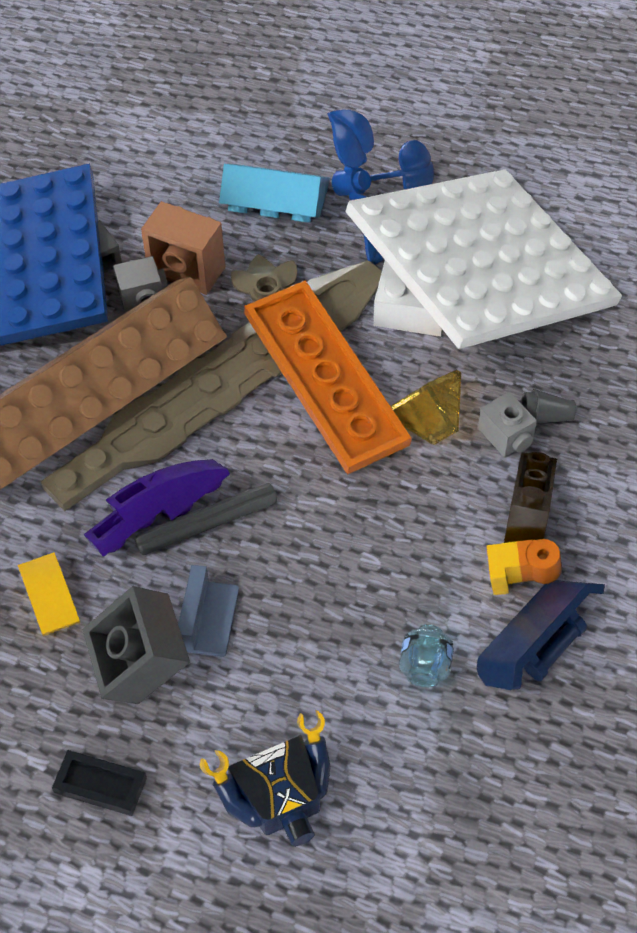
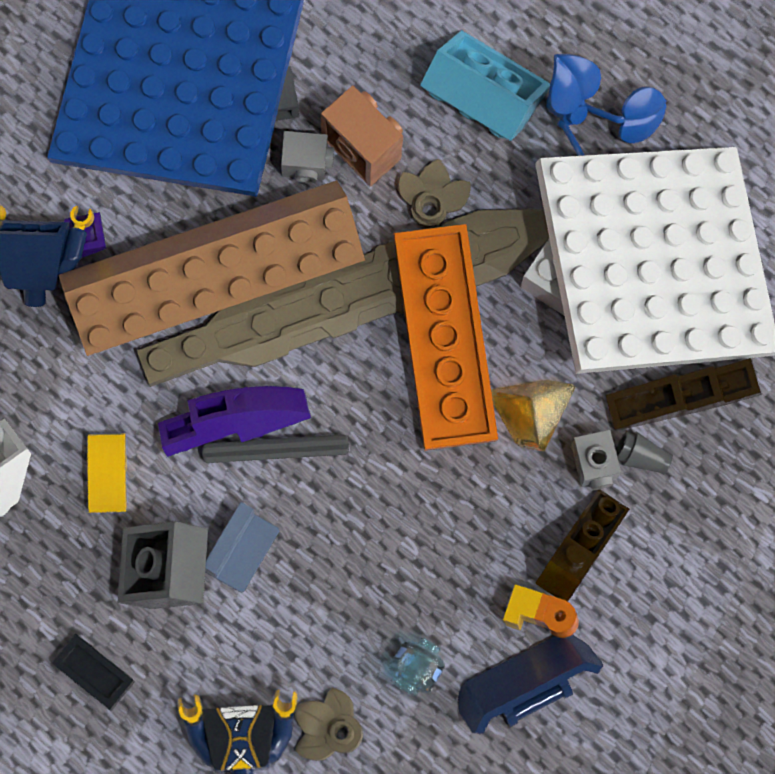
camera: 15 degrees right, 20 degrees up
none -> dark tan plate [294,688,363,761]
none -> dark brown slope [606,358,762,431]

